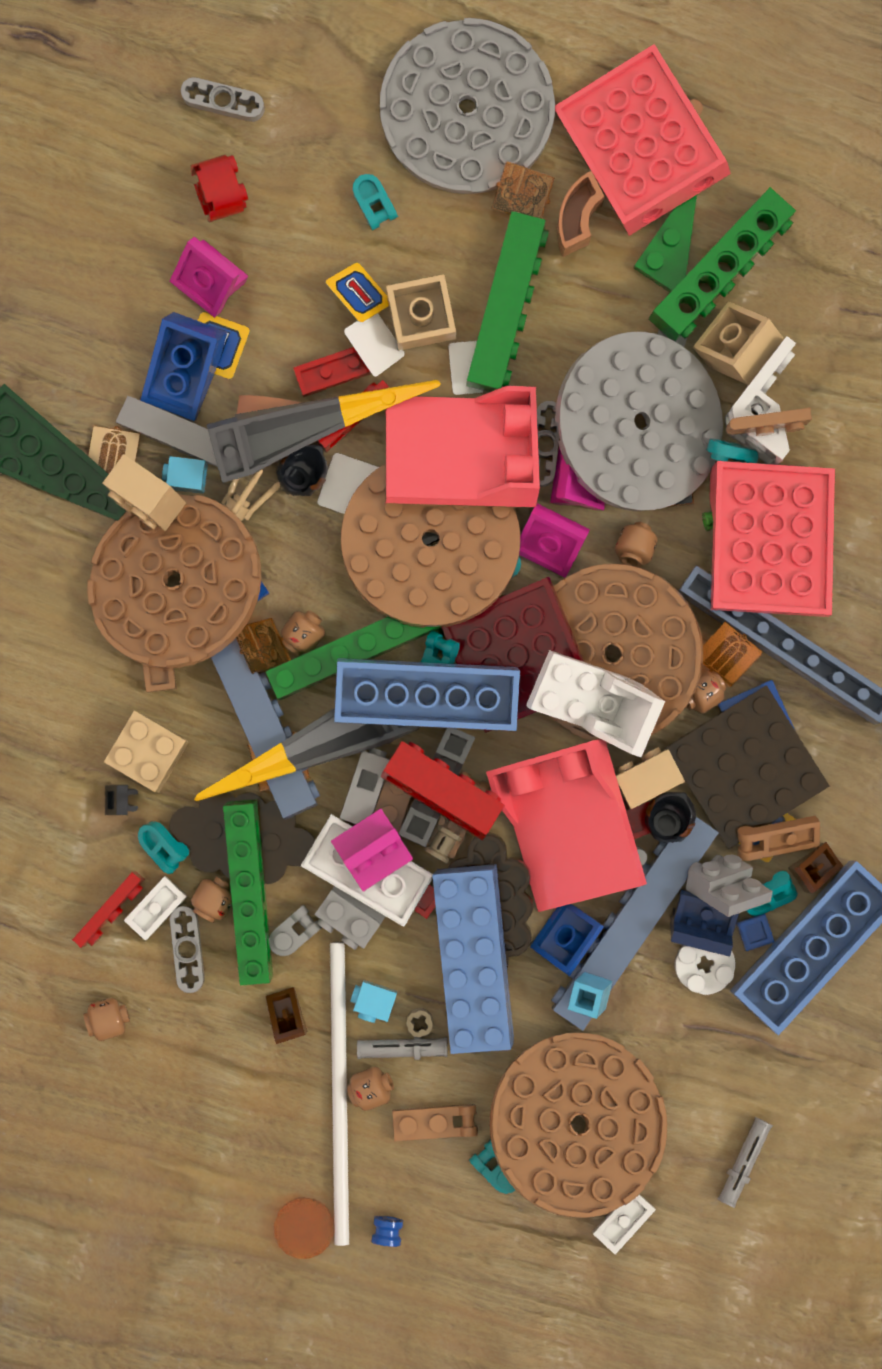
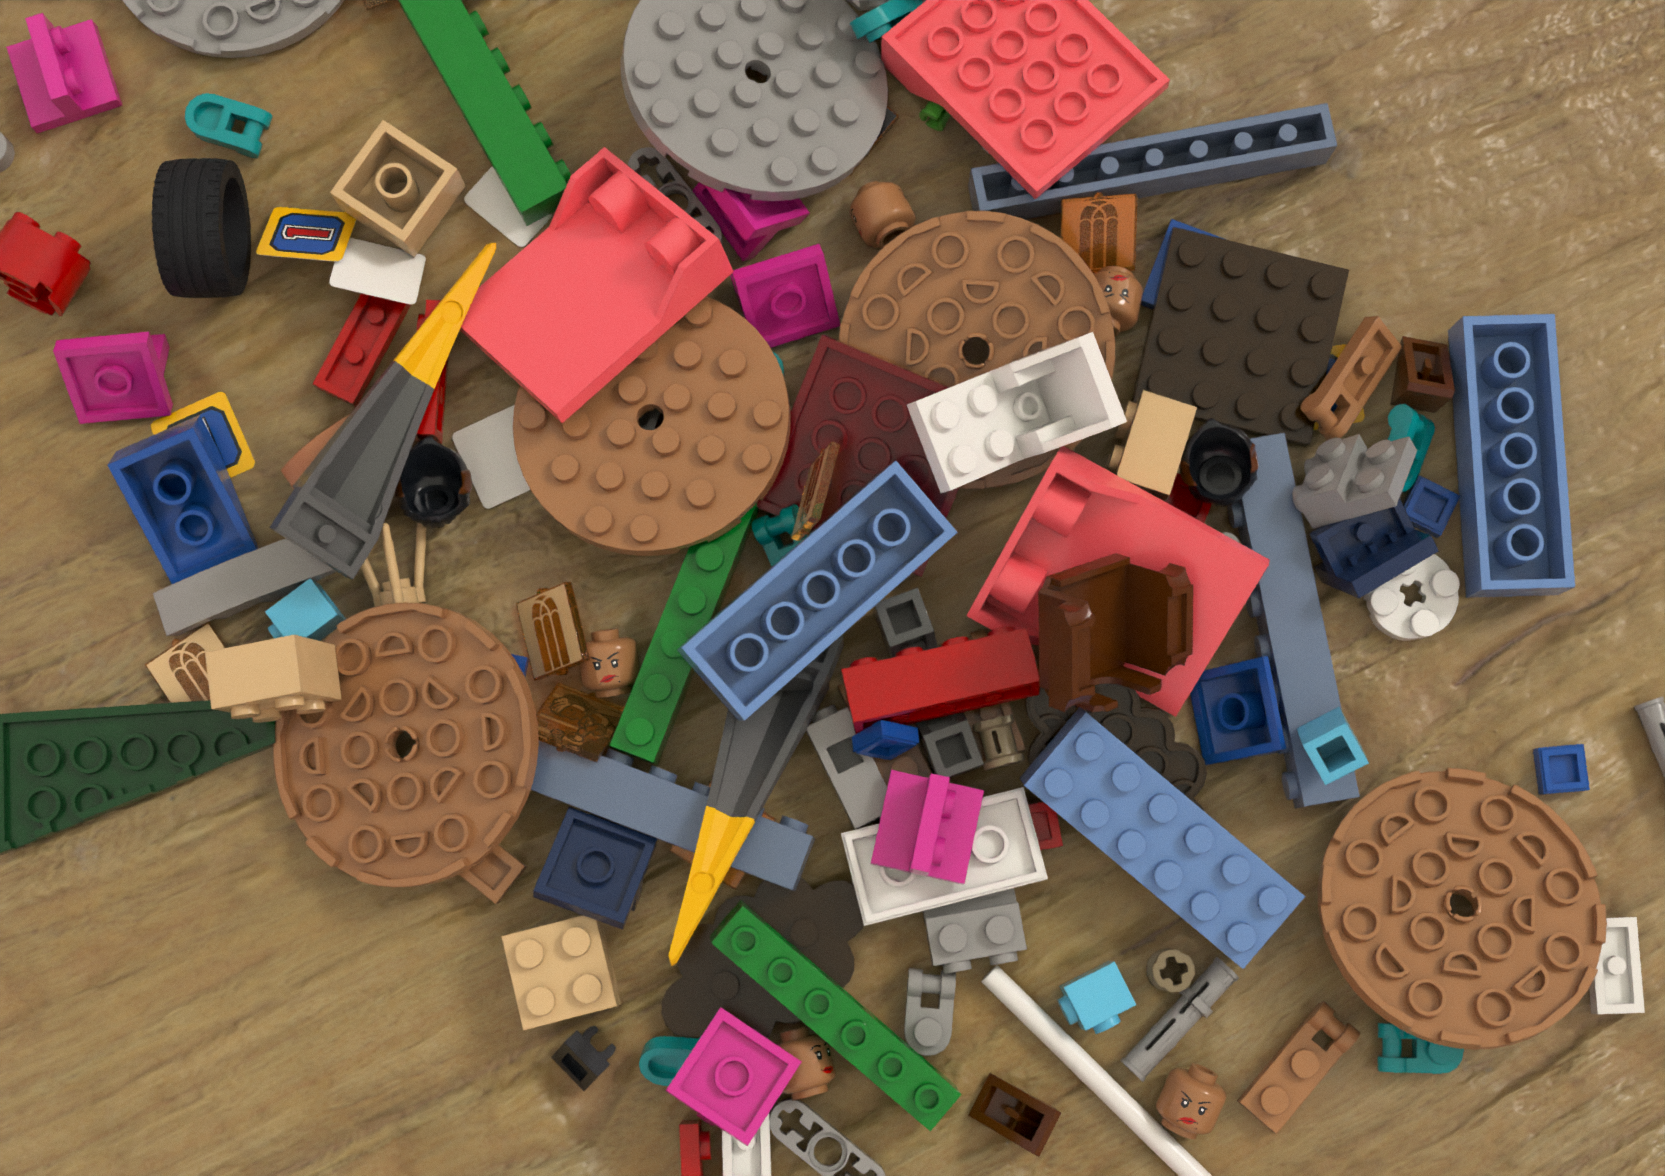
camera: 45 degrees left, 5 degrees down
none -> dark pink bracket [6,13,123,134]
none -> black tyre [152,158,251,298]
none -> piece [516,582,590,681]
none -> dark blue bracket [533,807,657,930]
none -> dark pink bracket [666,1007,802,1146]
none -> clear orange piece [791,441,840,541]
none -> blue tile [852,720,919,760]
none -> reddish brown piece [1038,553,1193,712]
none -> blue tile [1533,744,1590,795]

